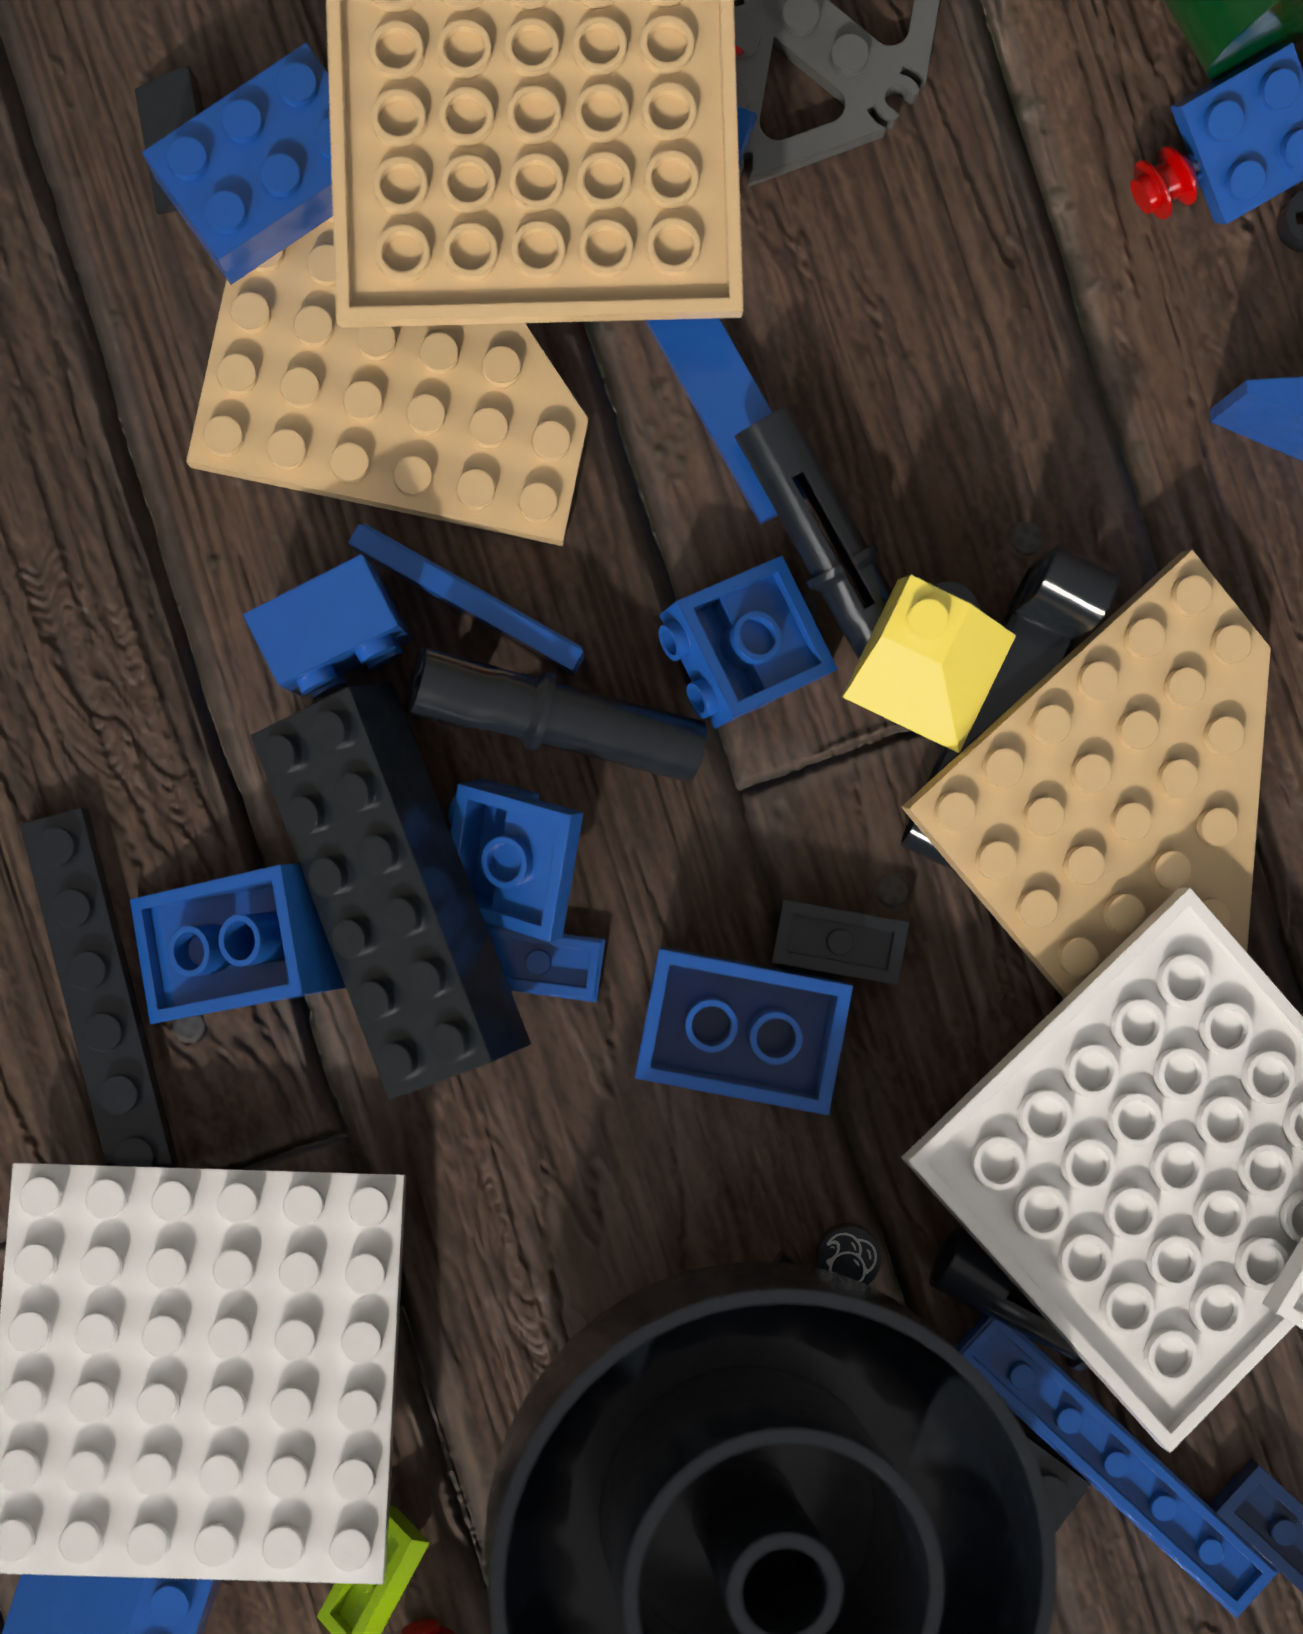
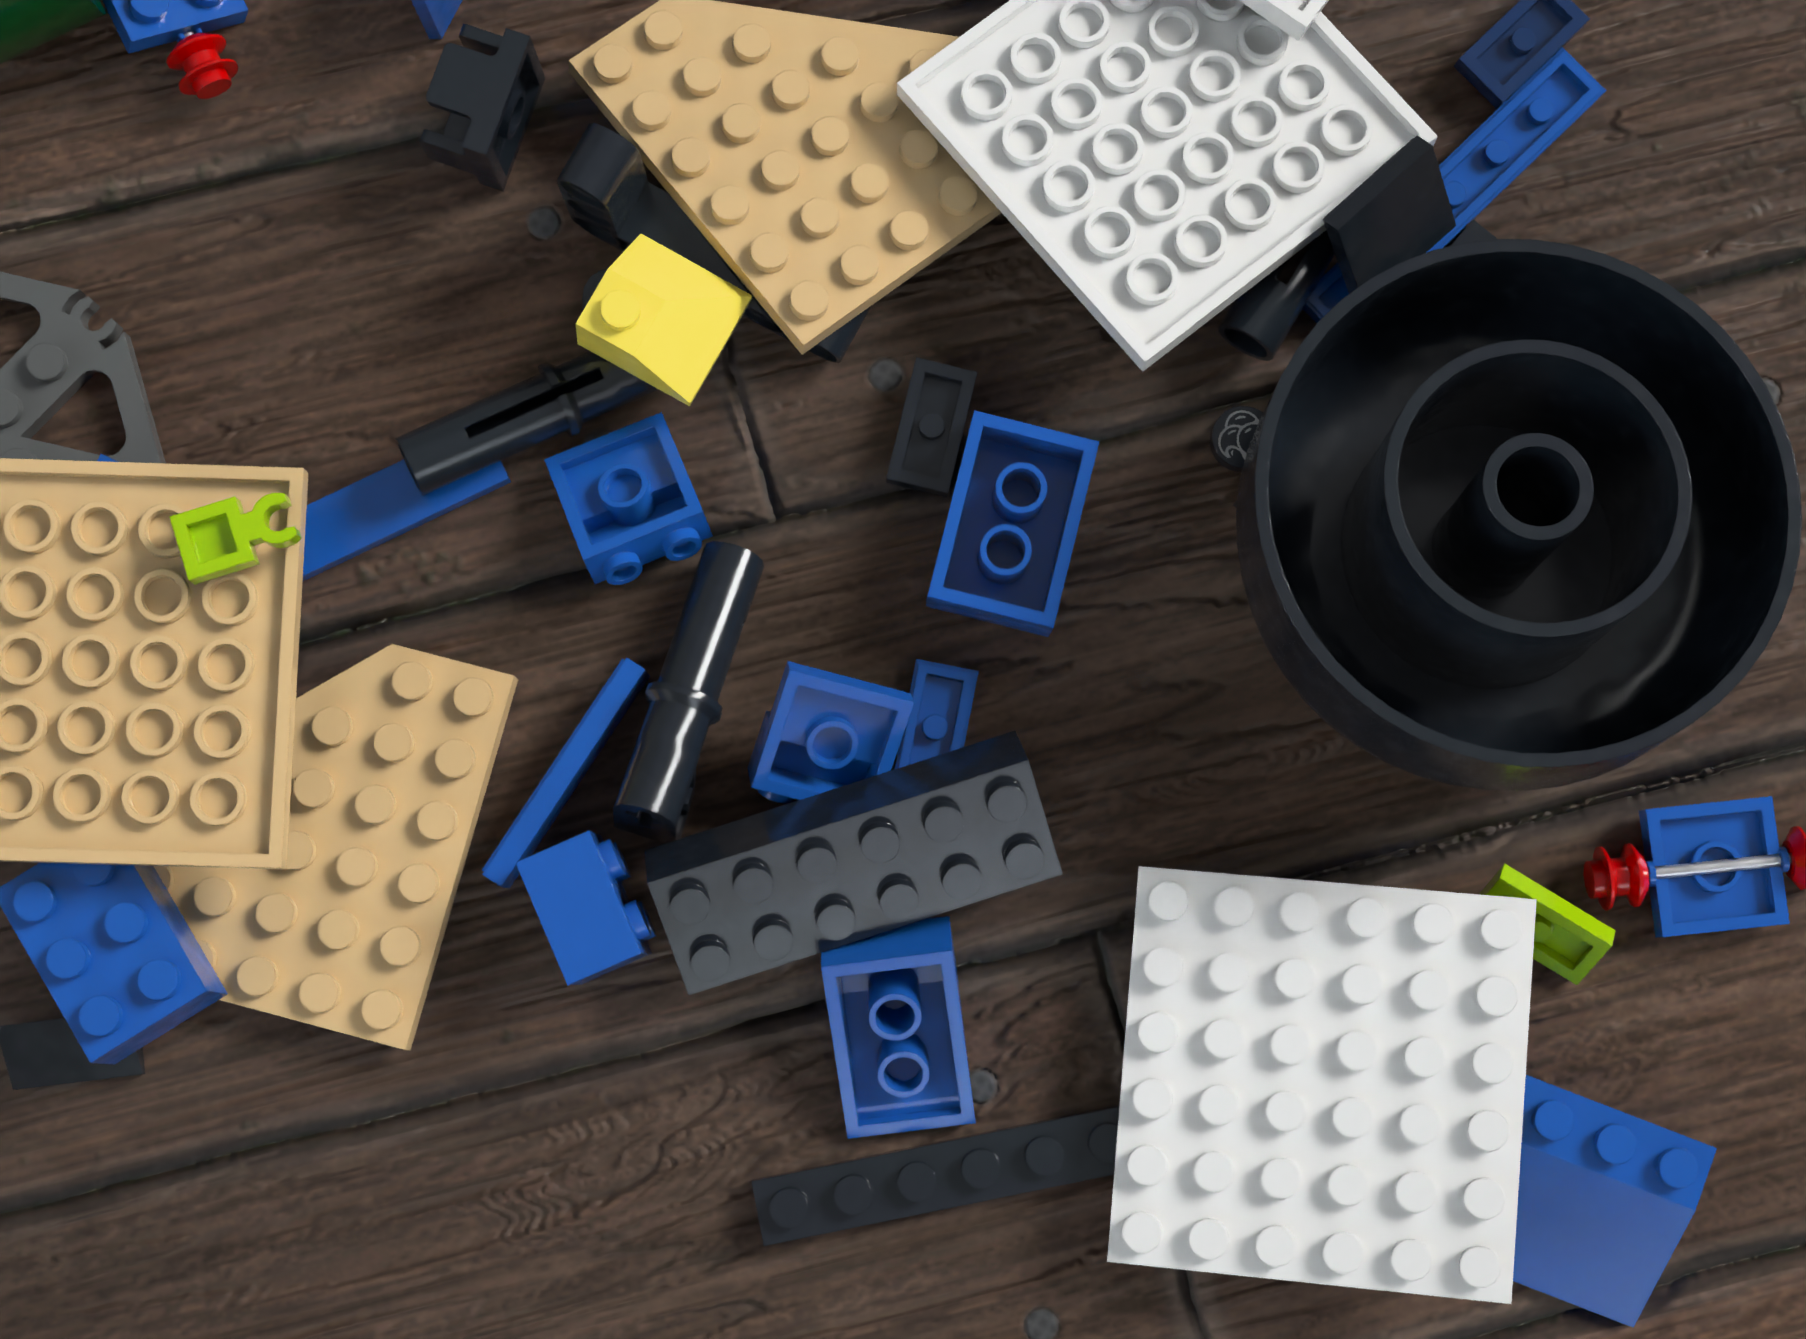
camera: 90 degrees left, 5 degrees down
none -> lime plate [170,493,302,585]
none -> black panel [419,24,545,192]
none -> black tile [1323,135,1456,294]

